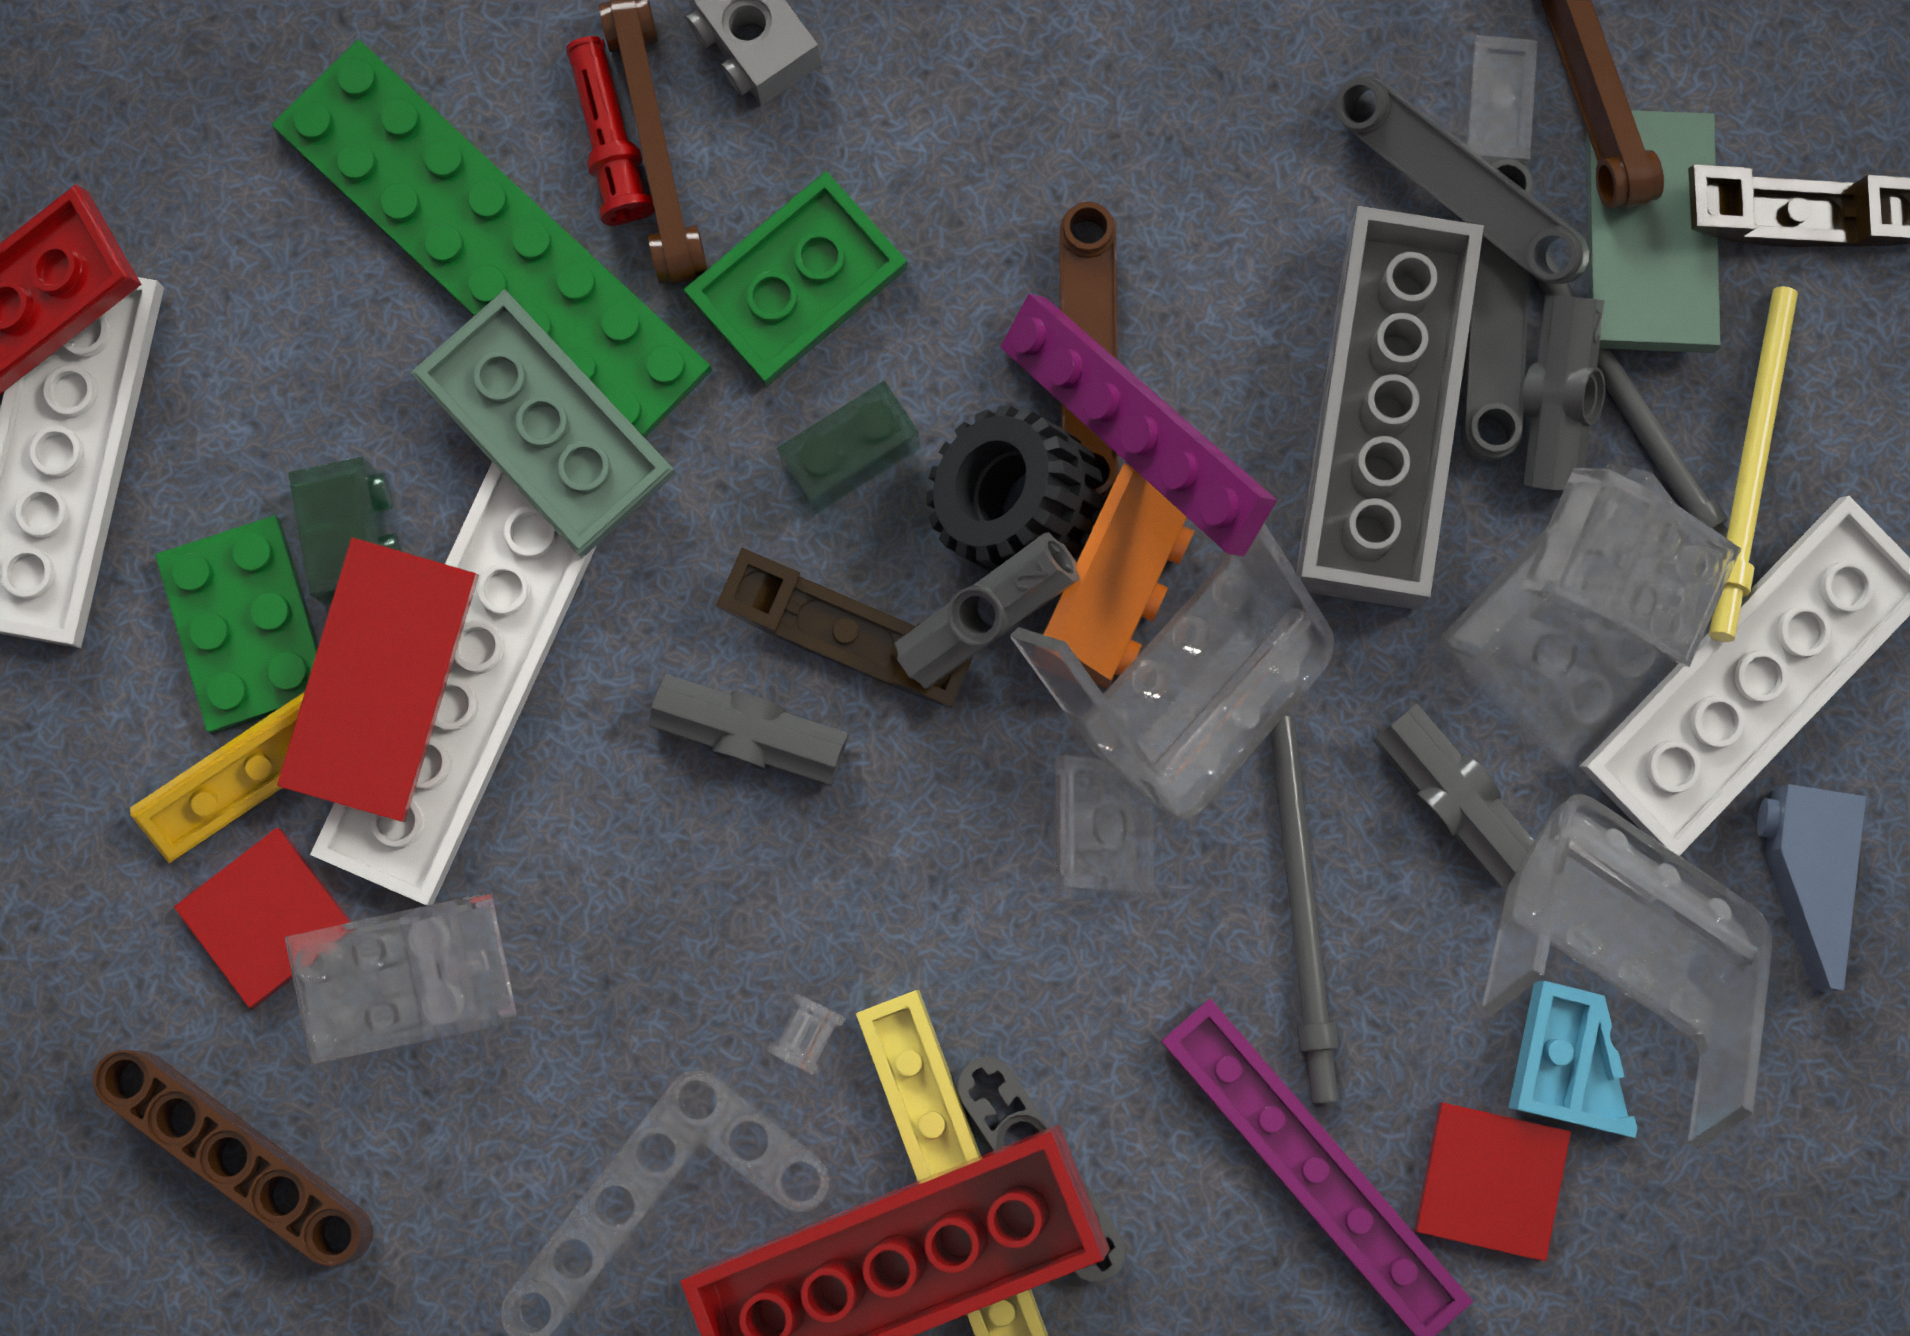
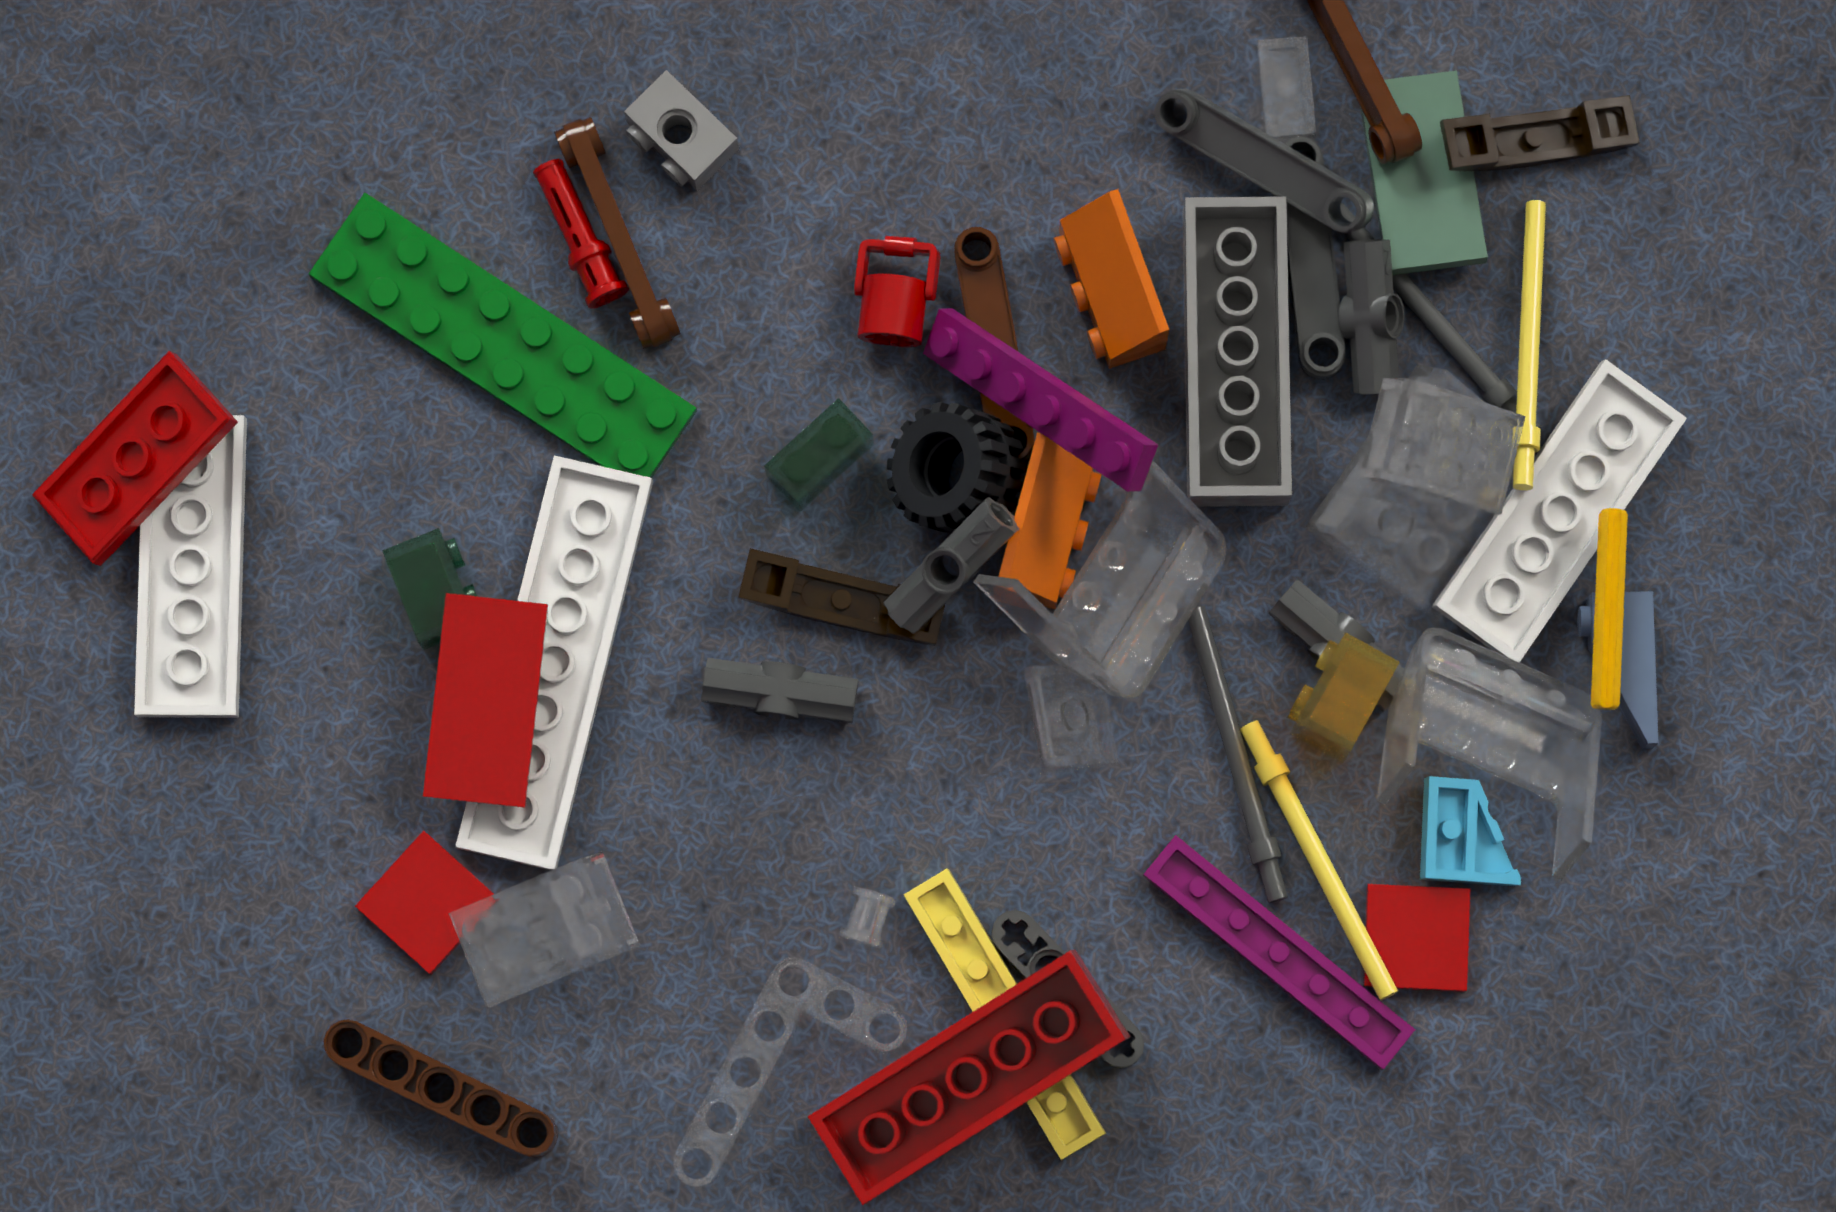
camera: 10 degrees left, 0 degrees up
yellow tile [130,692,305,863] -> none
green plate [155,515,319,735] -> none
sand green tile [411,289,676,558] -> none
green plate [684,171,908,387] -> none
none -> red piece [854,236,941,348]
none -> orange slope [1053,189,1169,369]
none -> light yellow bar [1240,720,1398,1001]
none -> clear yellow brick [1287,632,1400,763]
none -> yellow axle [1591,508,1628,710]

